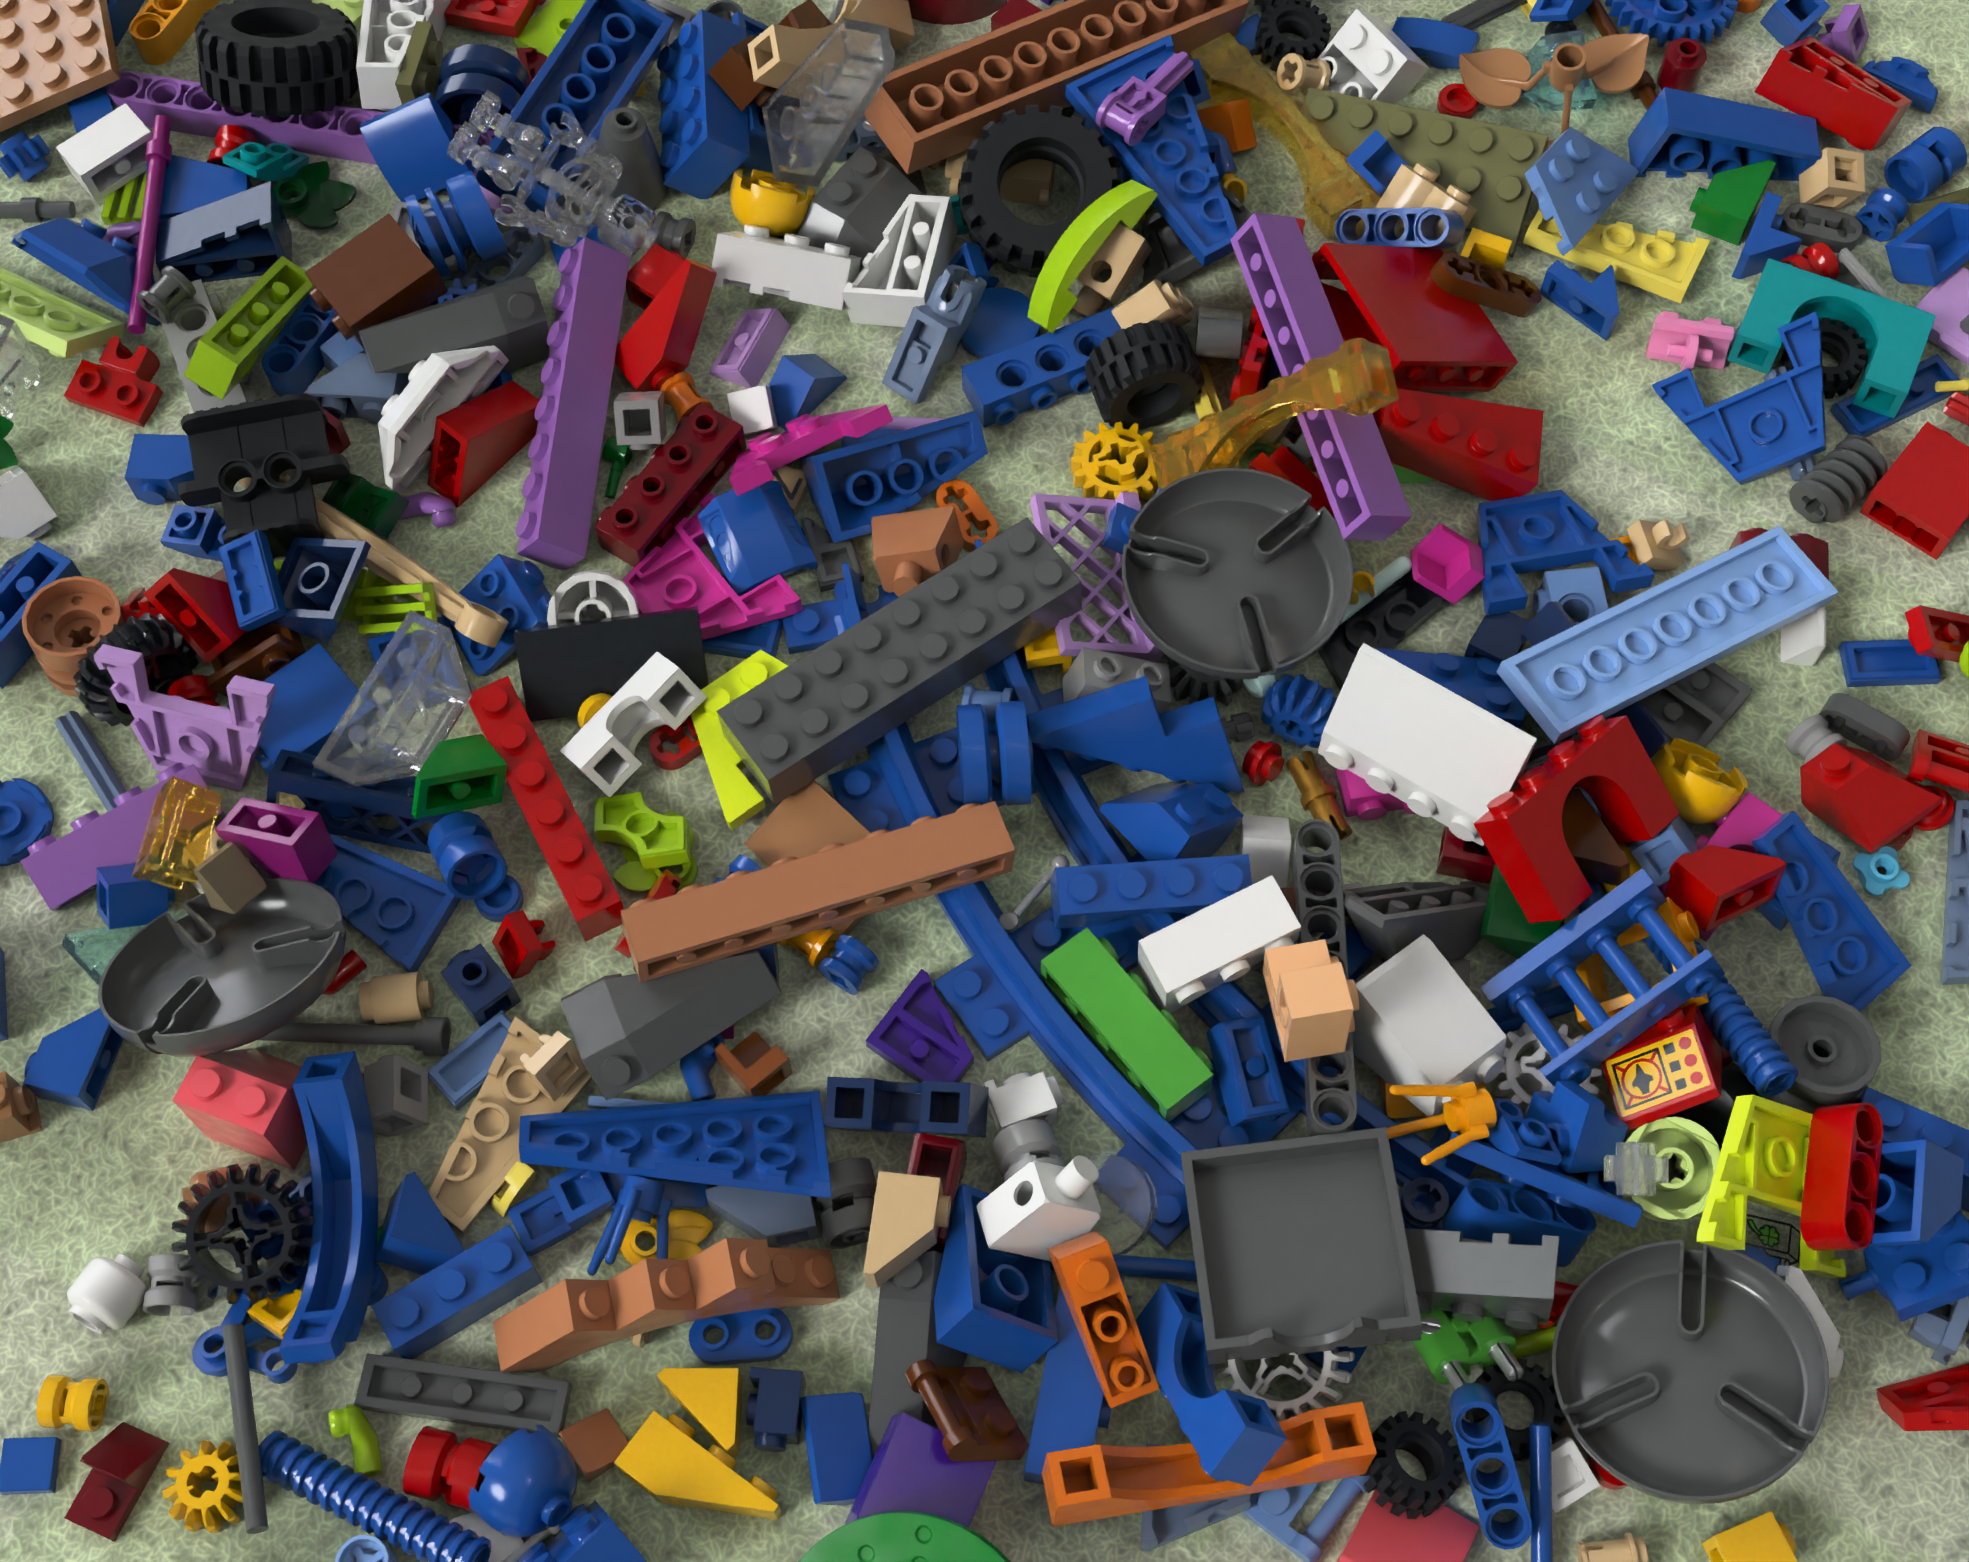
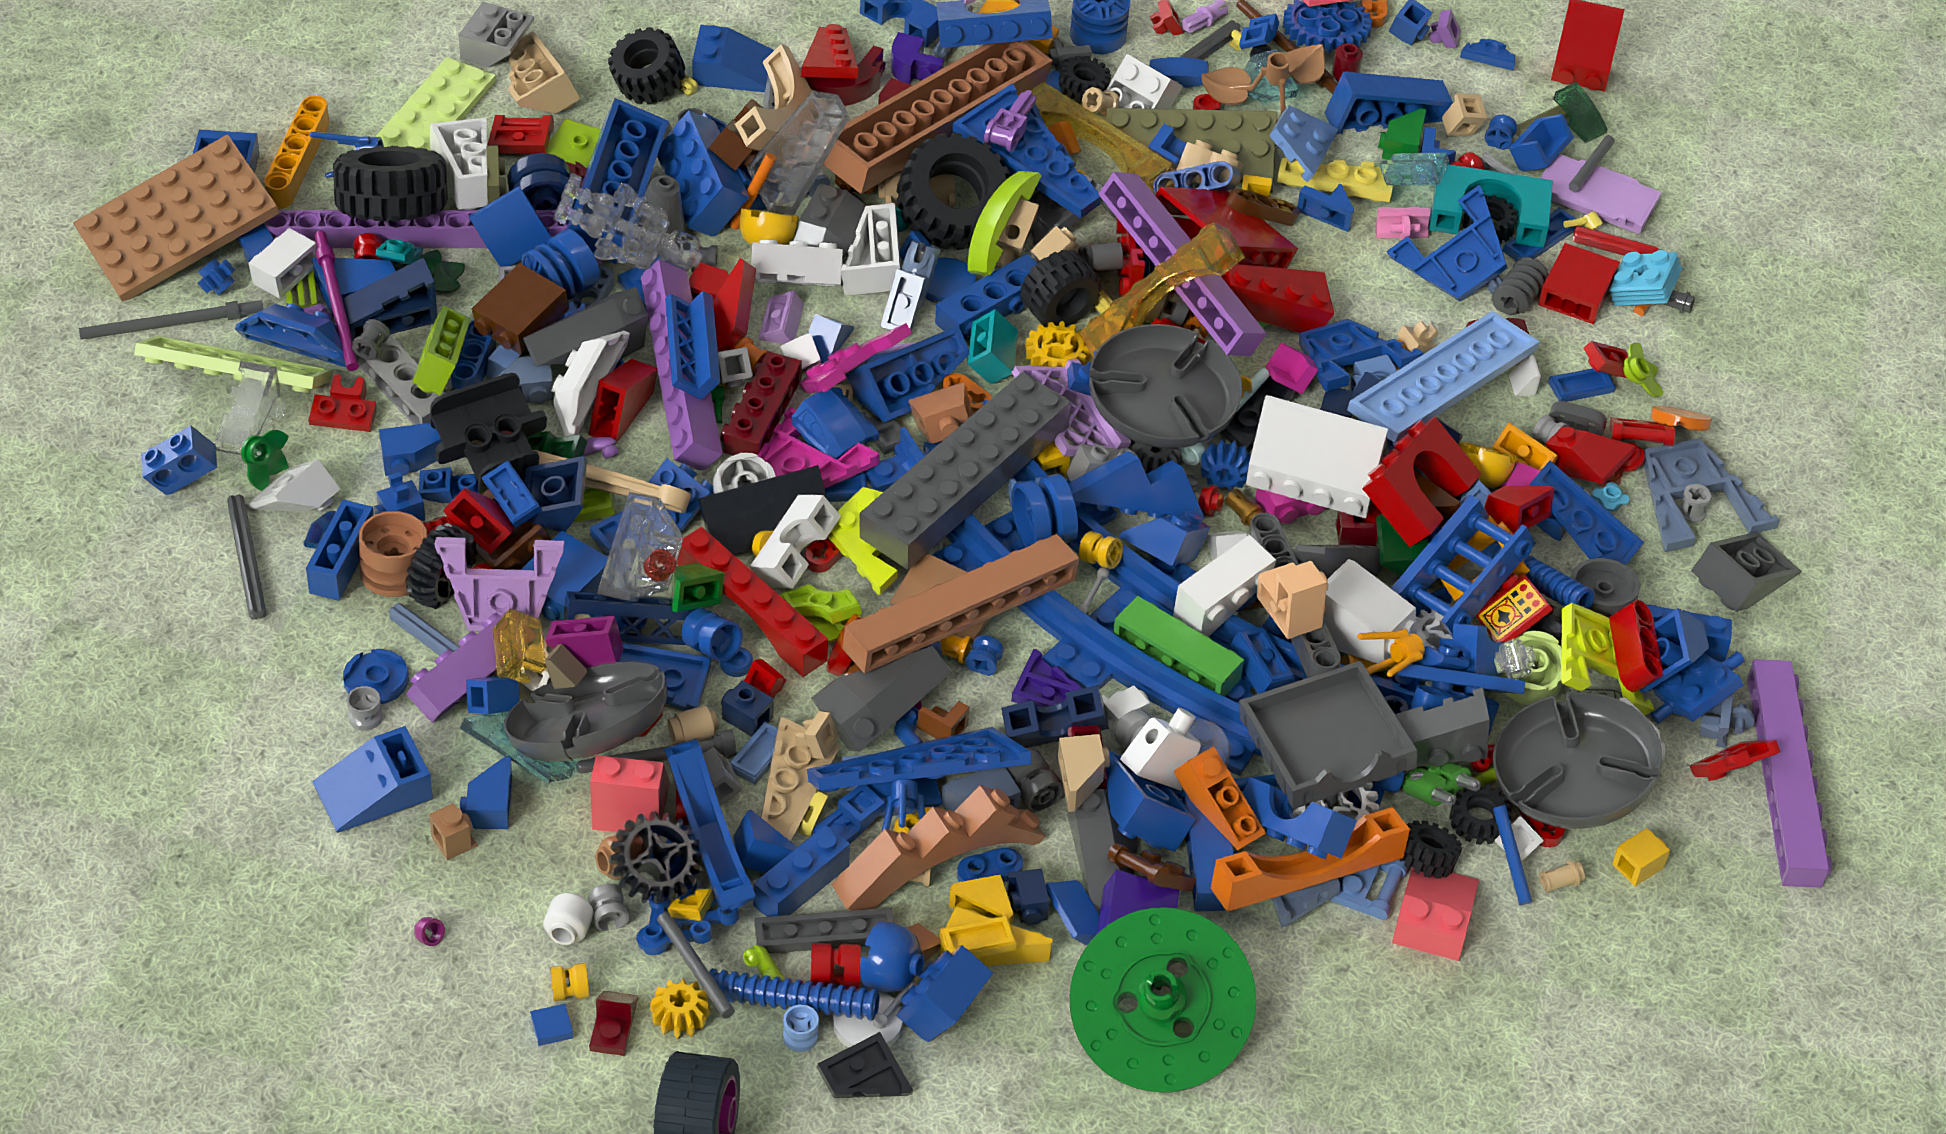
camera: 20 degrees left, 15 degrees down
lime tile [353,582,438,634] -> none
blue arch [1050,854,1252,929] -> none
blue beam [1449,1383,1532,1550] -> none
dark grey slope [1639,663,1753,748] -> none
red wedge [1755,36,1913,151] -> none
dark grey beam [1779,203,1862,253] -> none
blue wheel [1884,127,1967,203] -> none
none -> blue brick [374,472,426,521]
none -> clear red bush [643,549,677,582]
none -> blue fence [665,291,720,400]
none -> orange bar [729,153,777,230]
none -> yellow tile [940,915,1017,958]
none -> teal brick [968,309,1018,384]
none -> yellow wheel [1079,531,1123,569]
none -> clear light blue bracket [1379,153,1449,185]
none -> light orange slope [1491,422,1558,470]

